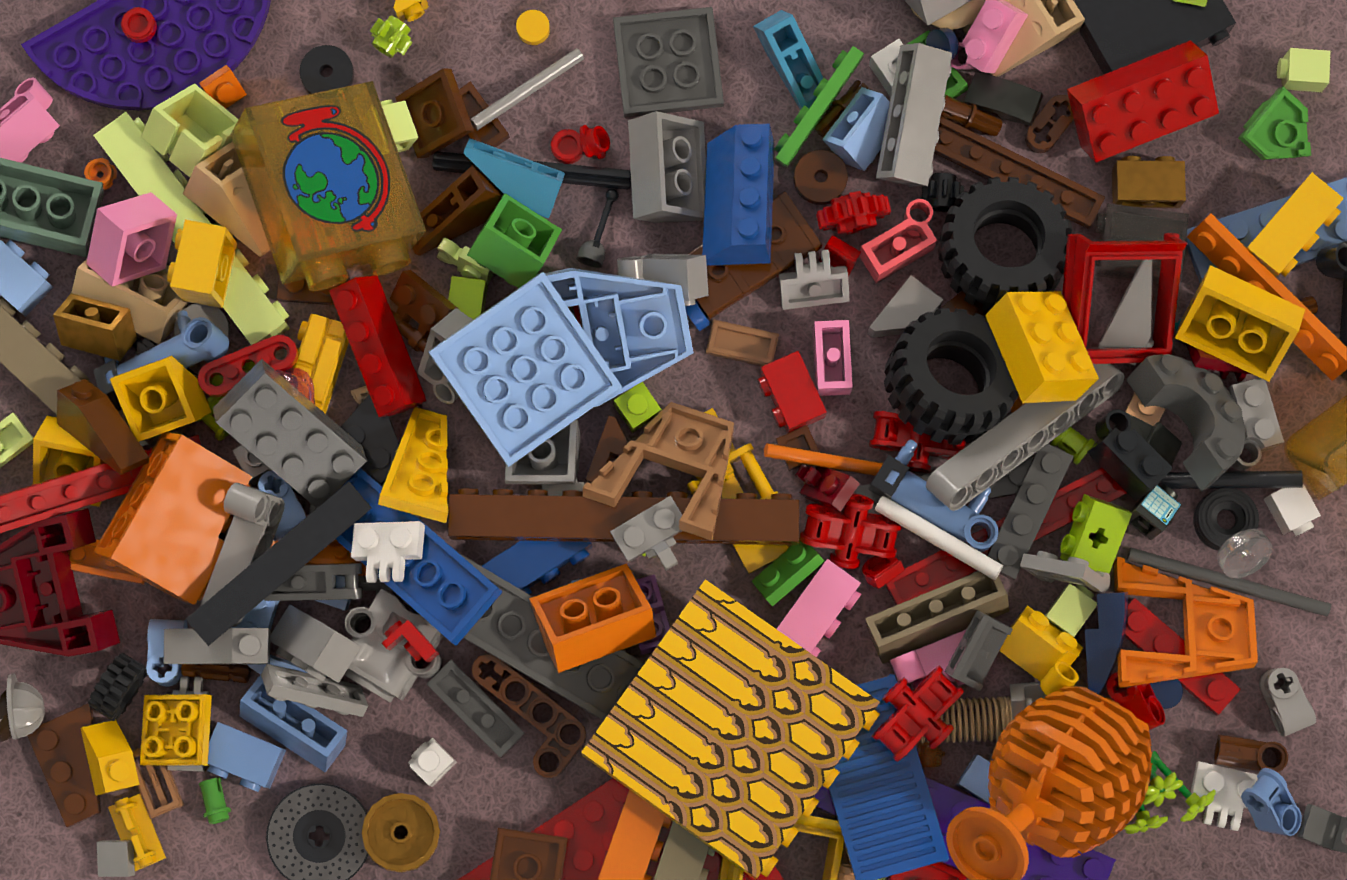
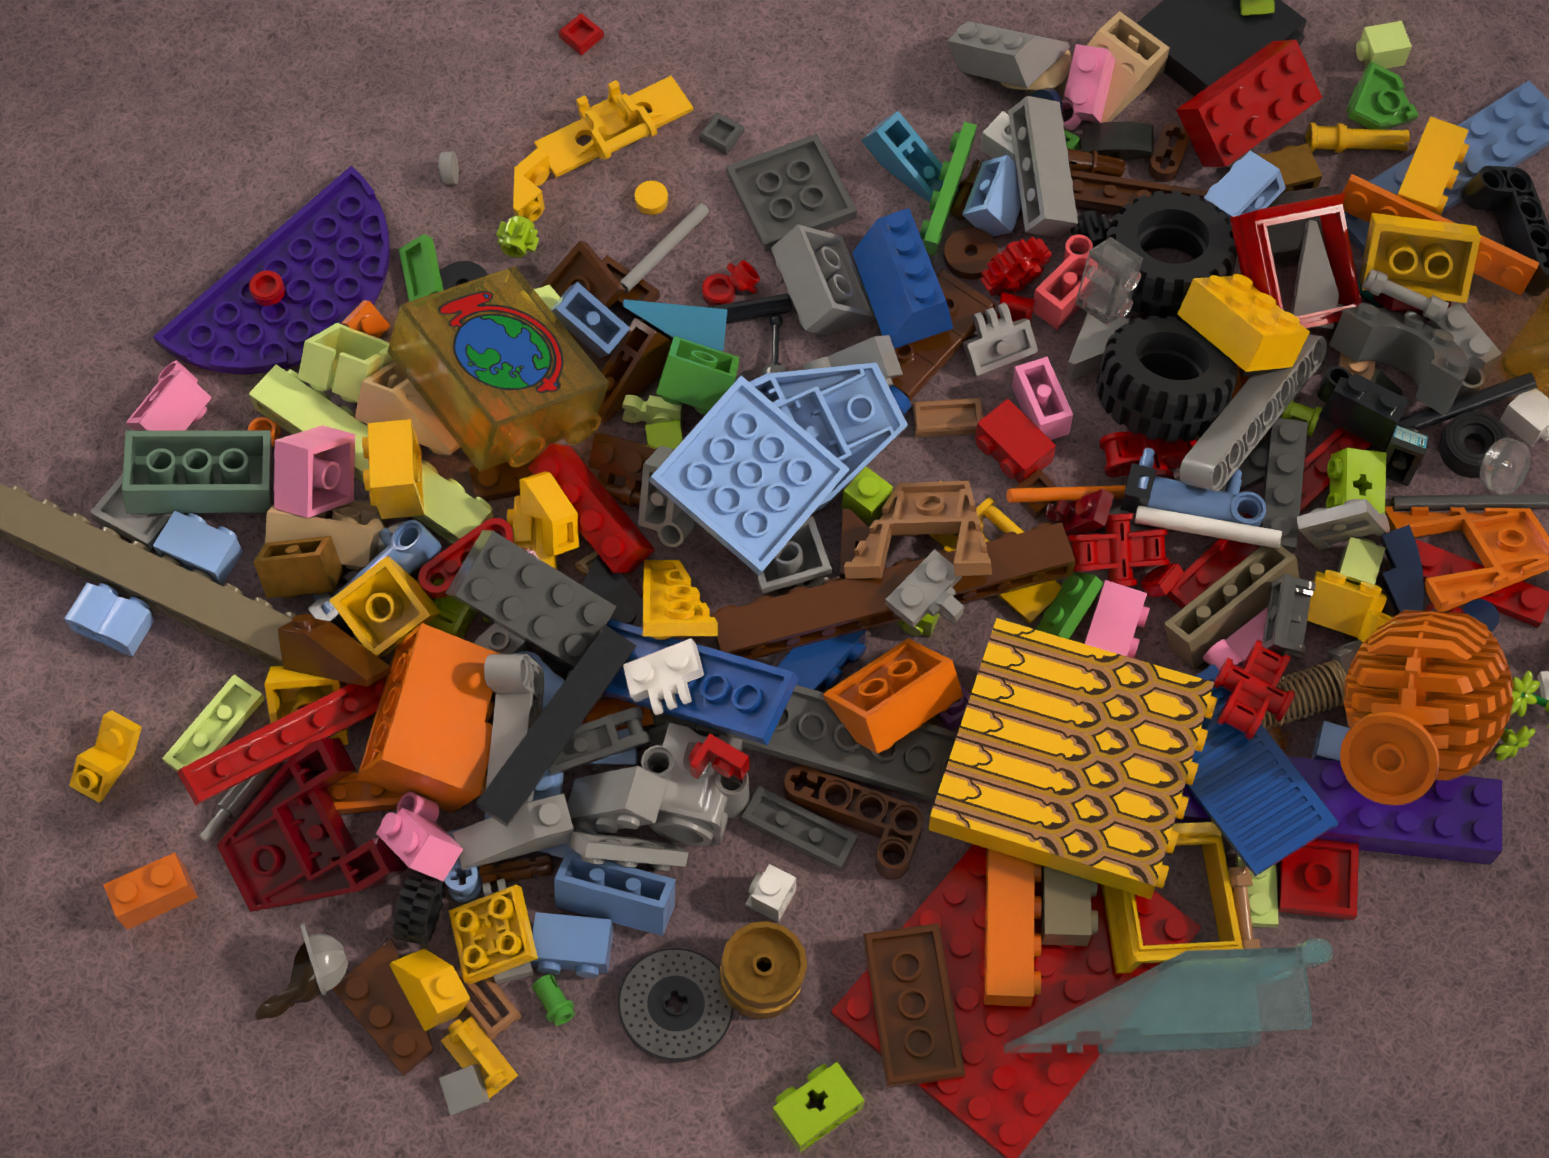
camera: 15 degrees left, 15 degrees down
none -> bright pink hinge [376,792,463,881]
none -> bright green tile [399,234,444,309]
none -> yellow slope [519,471,579,556]
none -> medium blue brick [548,282,630,358]
none -> clear brick [1075,237,1143,325]
none -> light blue brick [1203,151,1286,224]
none -> yellow pin [1305,122,1410,153]
none -> light grey bar [1362,269,1449,322]

